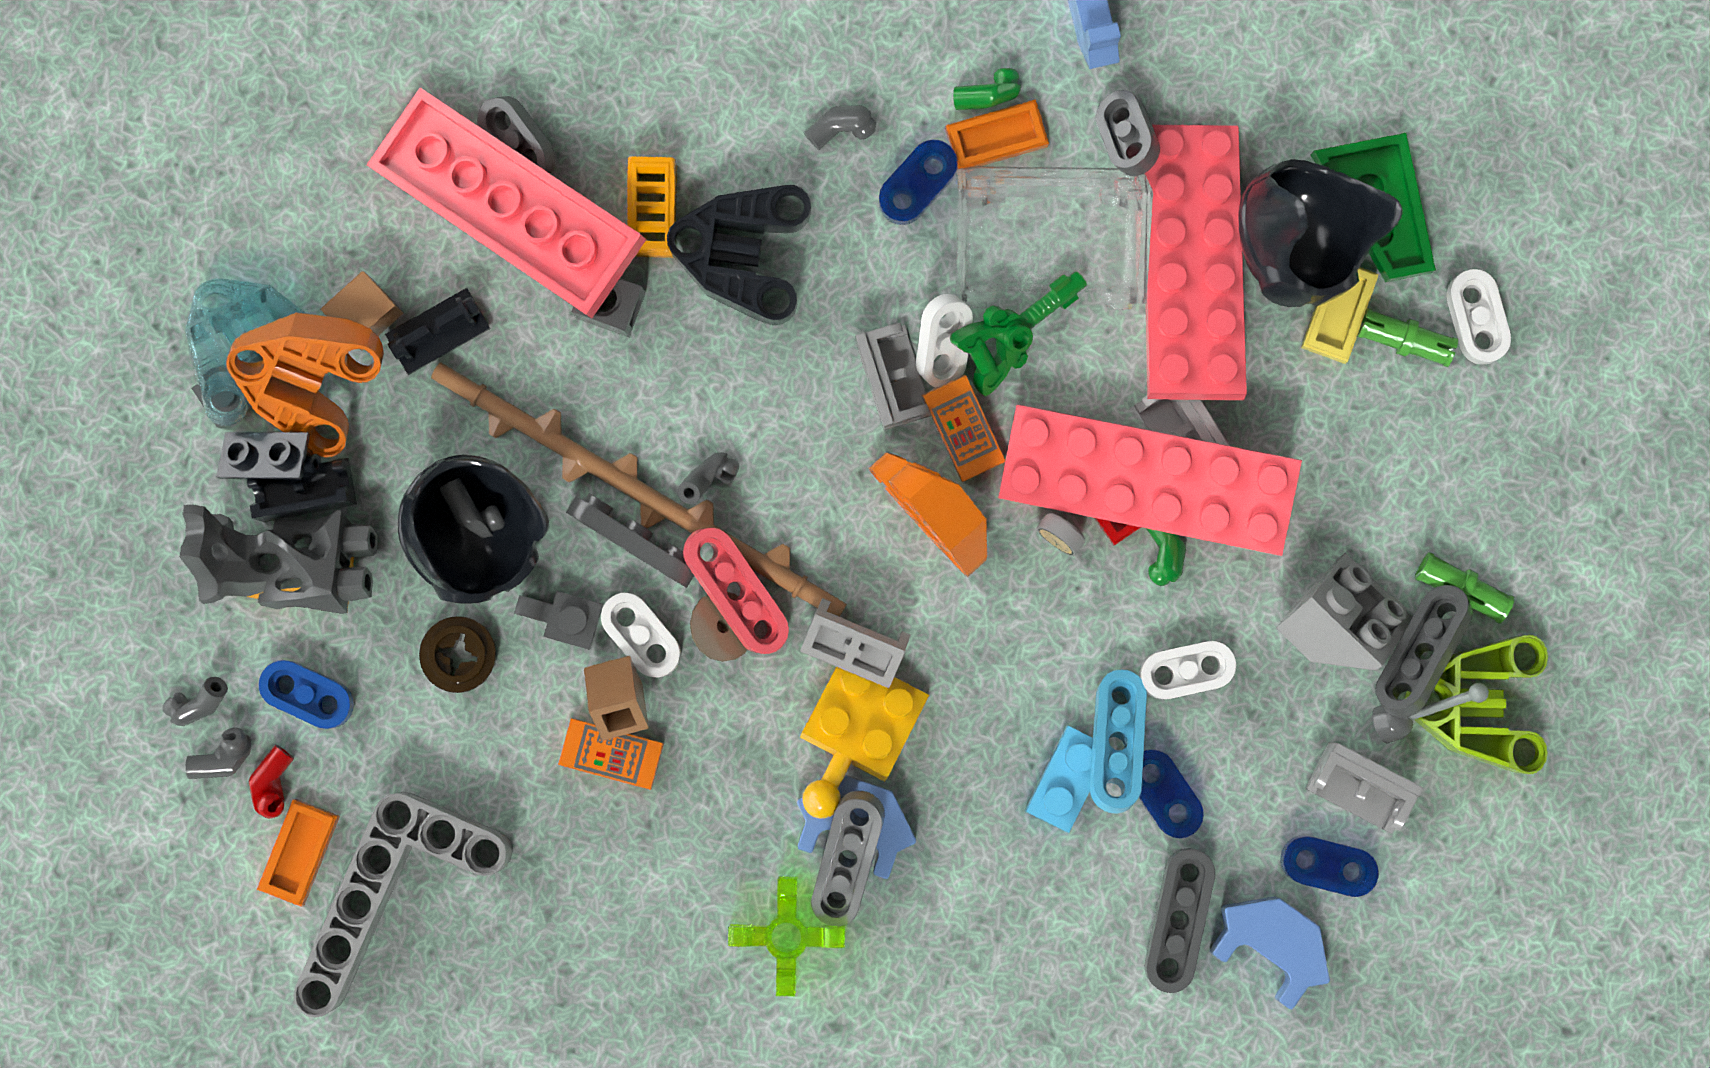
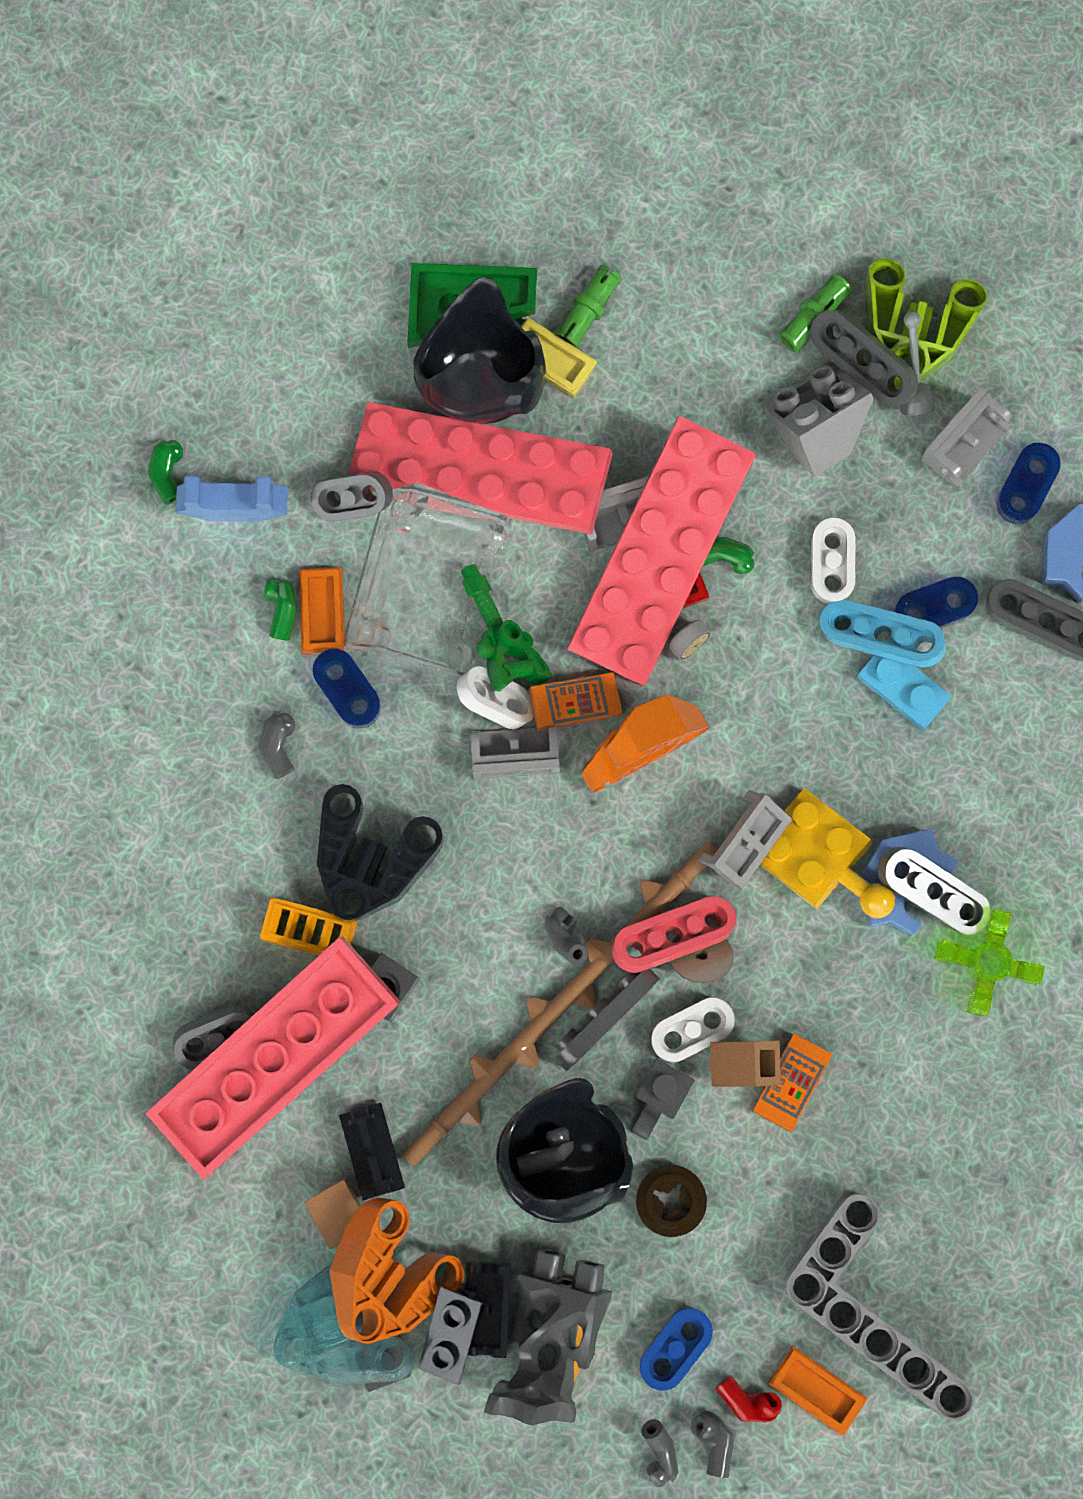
camera: 75 degrees left, 5 degrees down
white plate [1446,269,1511,365] -> none

